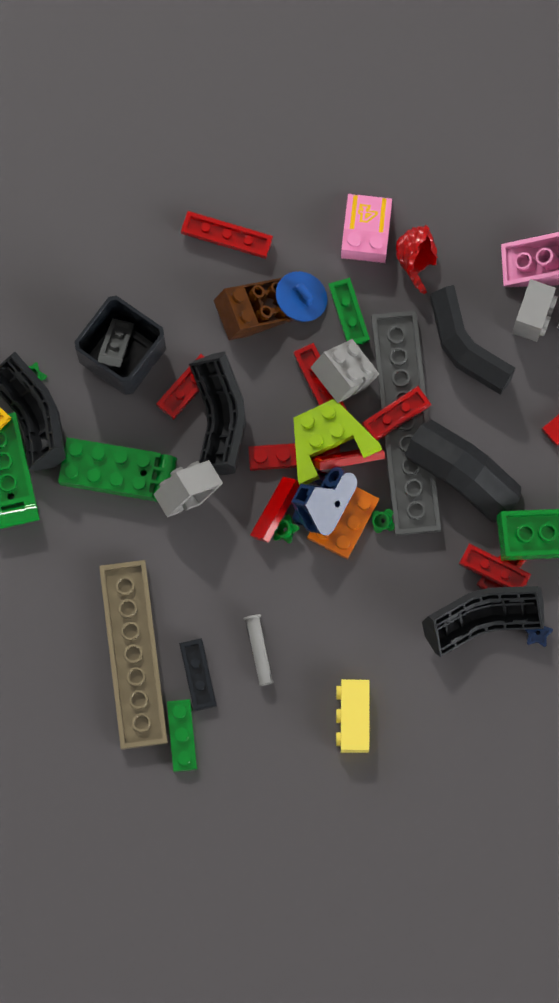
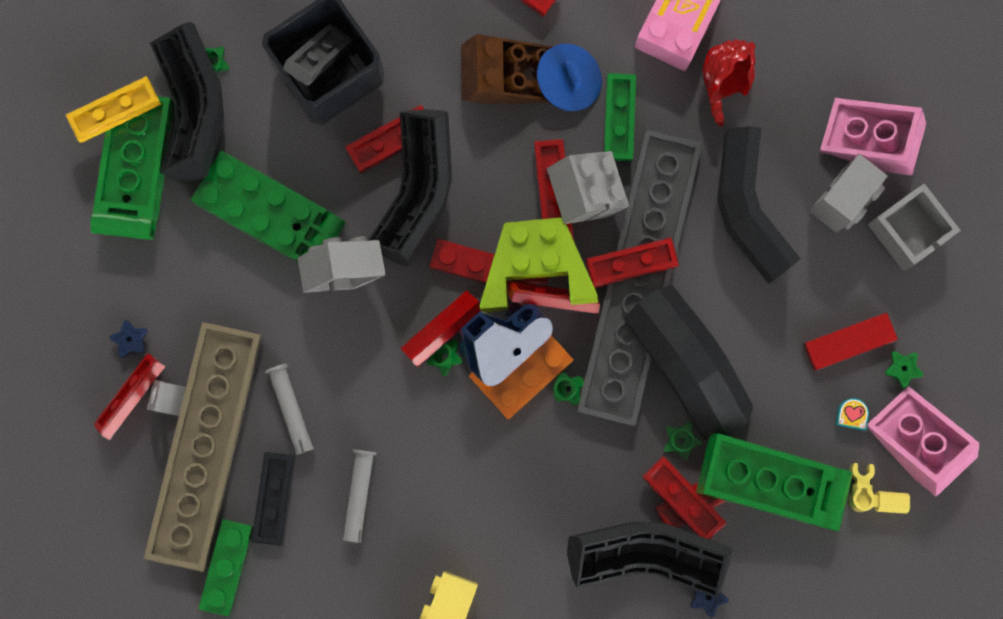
camera: 15 degrees right, 5 degrees up
none -> red tile [94,353,165,440]
none -> dark blue plate [109,320,148,358]
none -> light grey bracket [147,380,186,416]
none -> light grey pin [265,364,314,455]
none -> green plate [664,422,702,461]

